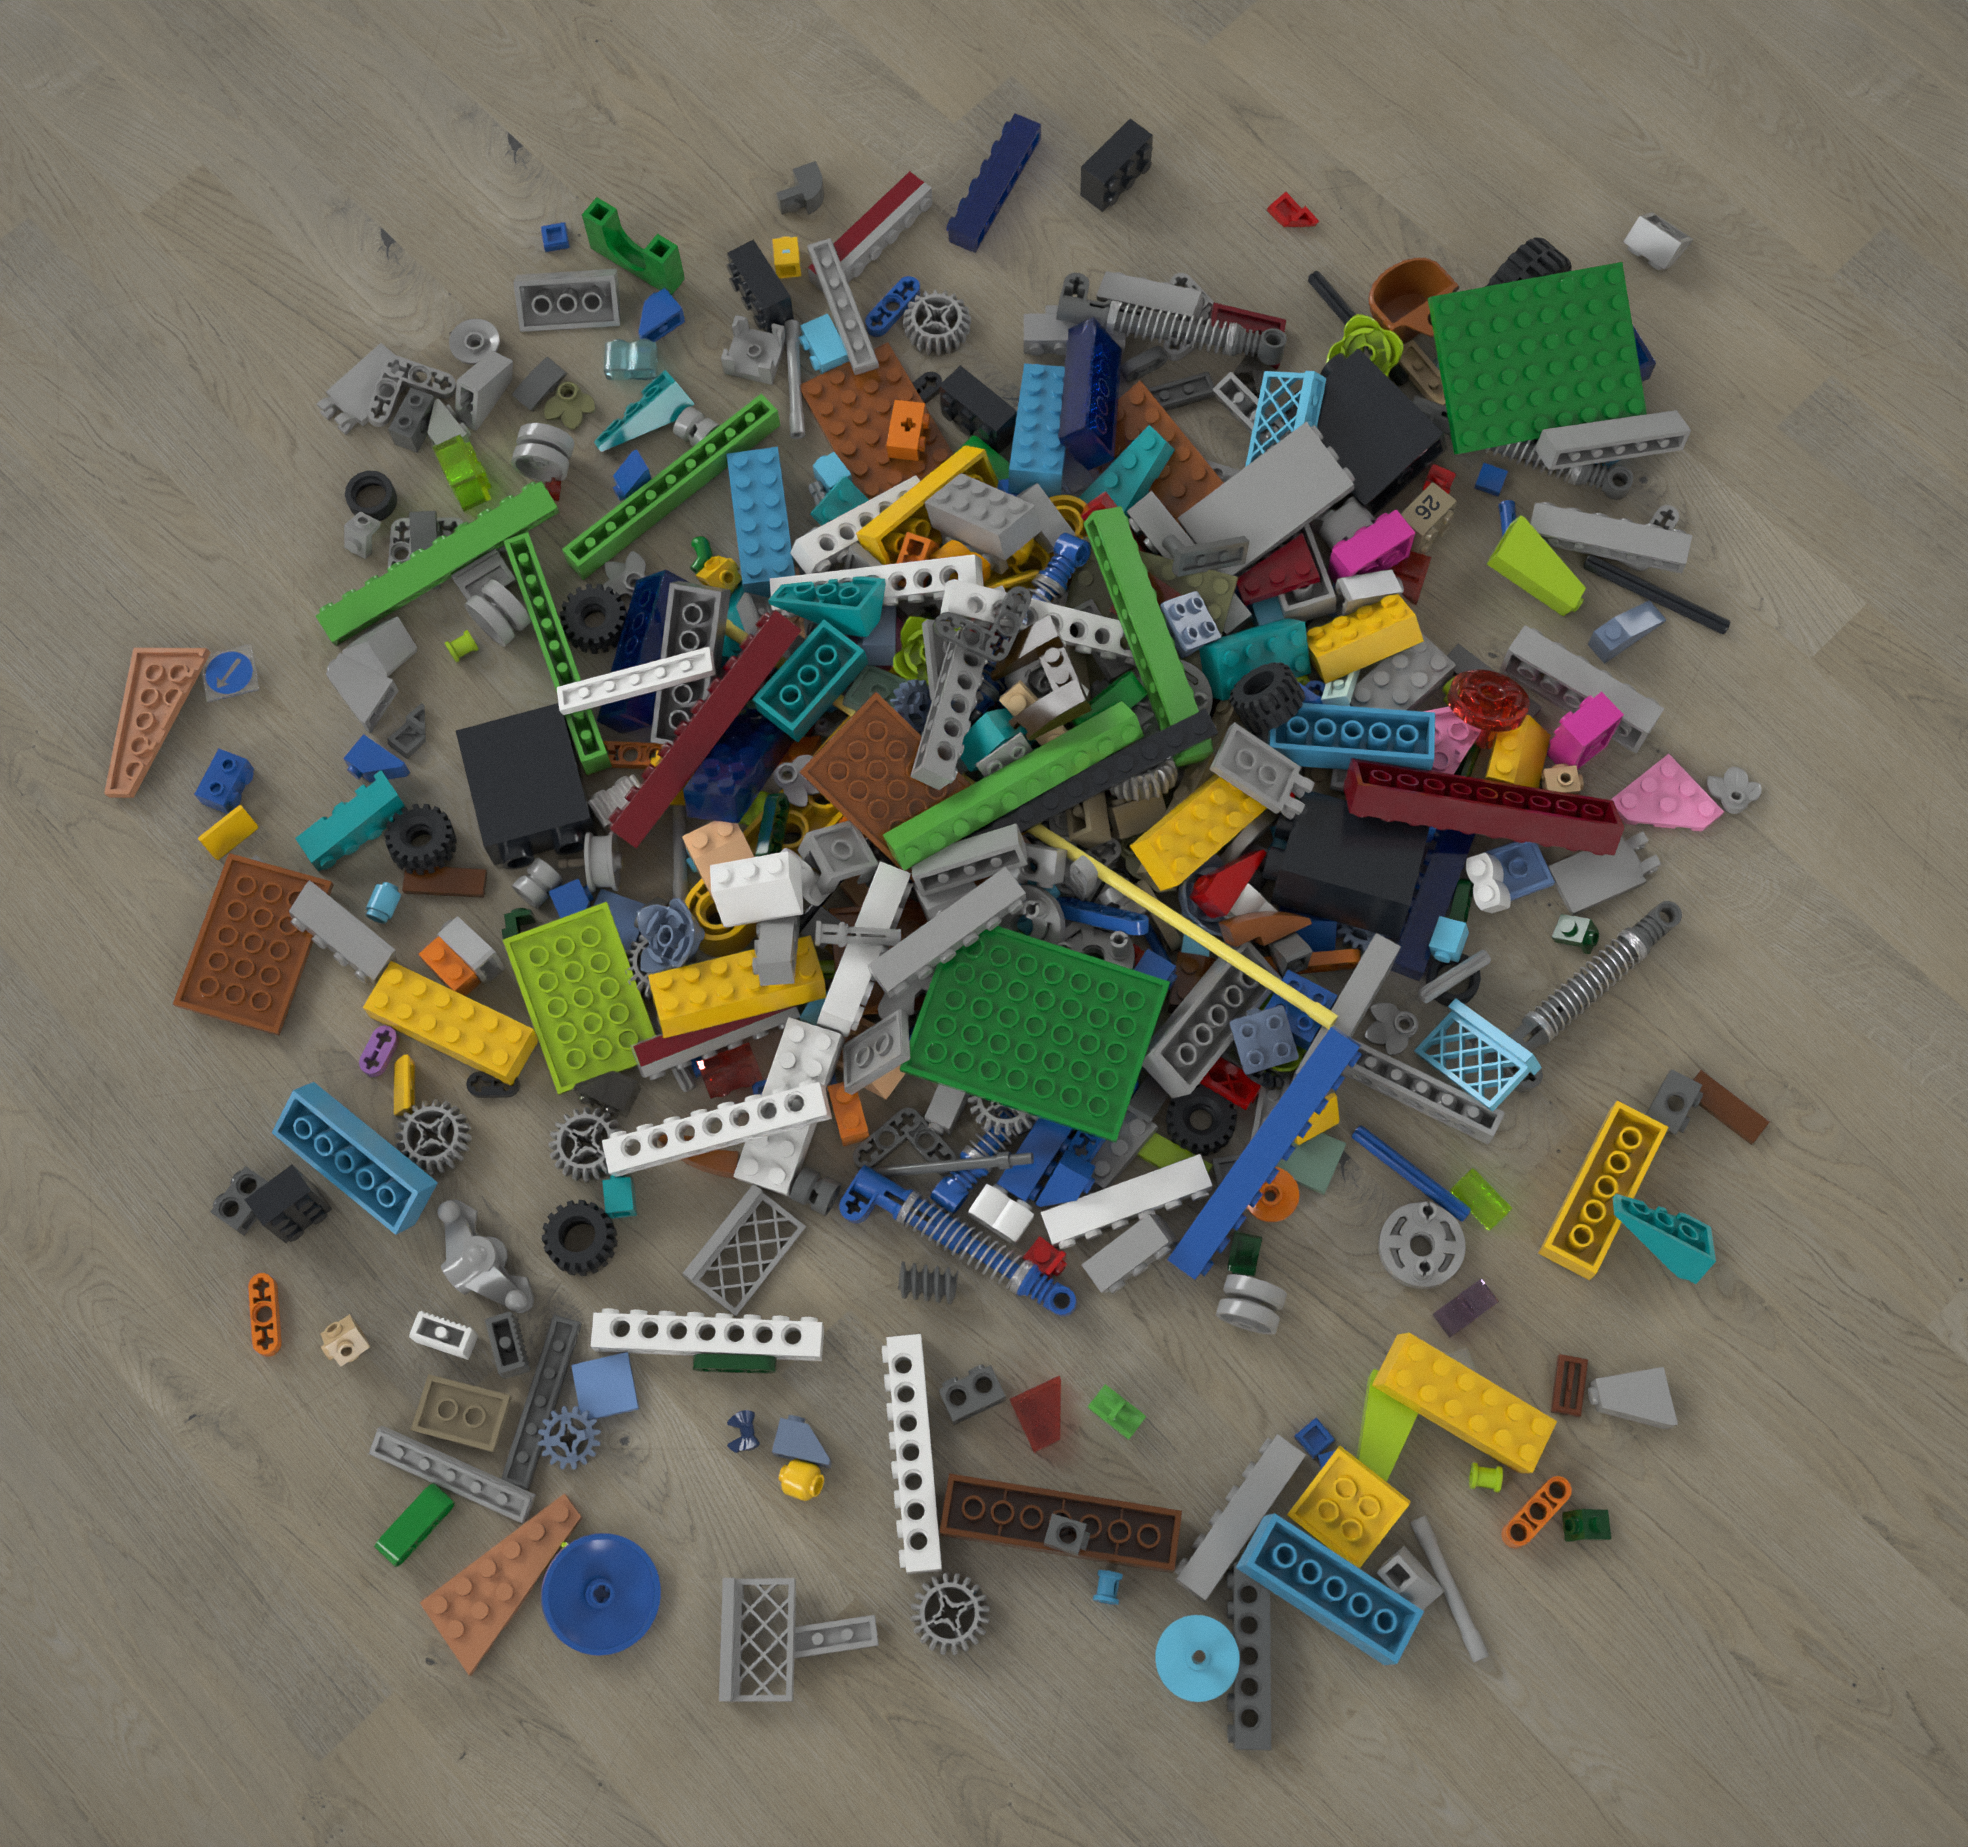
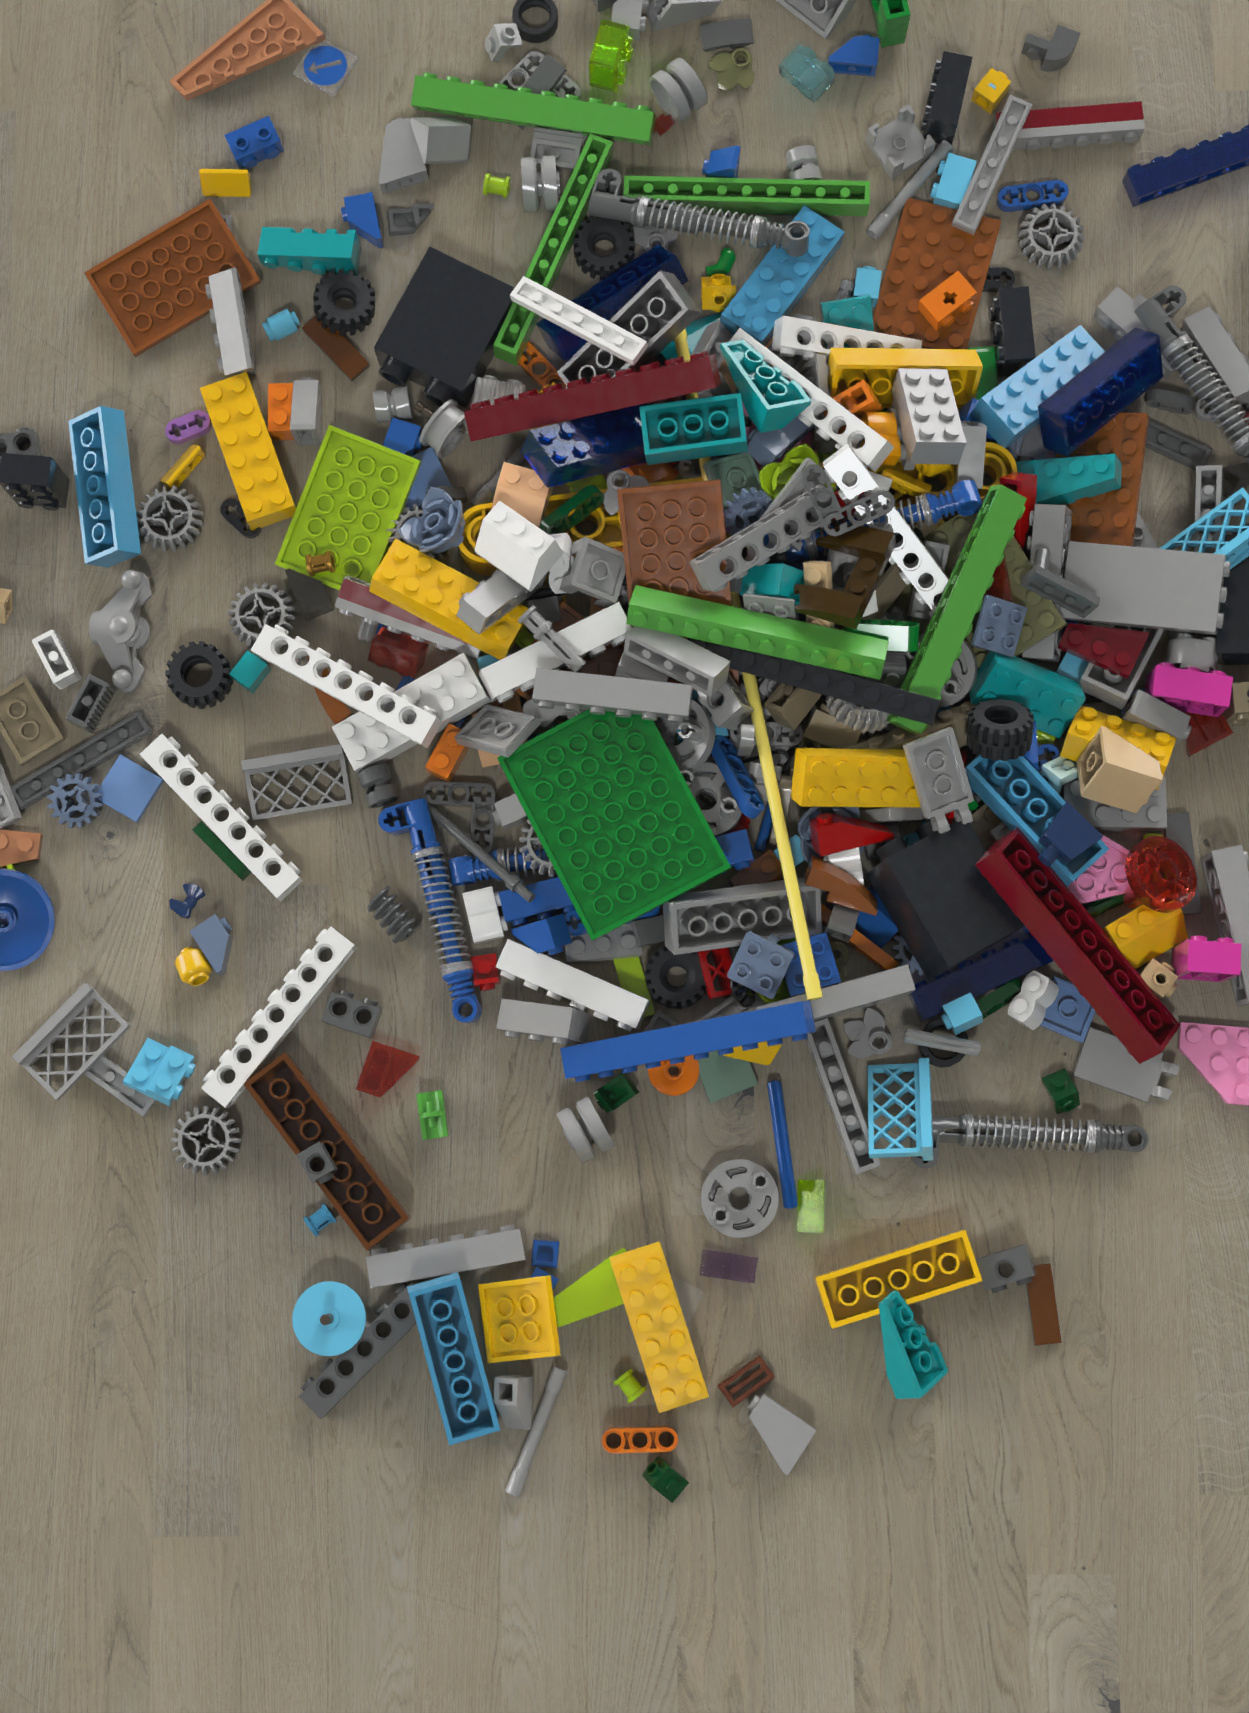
camera: 45 degrees right, 10 degrees up
dark green bracket [502,908,536,939] -> none
teal wedge [594,370,695,452] -> none
none -> medium azure plate [123,1038,196,1106]
none -> pearl gold bush [305,550,336,577]
none -> dark grey piece [589,169,809,257]
none -> dark blue torso [1038,802,1103,867]
none -> tan slope [1077,726,1163,813]

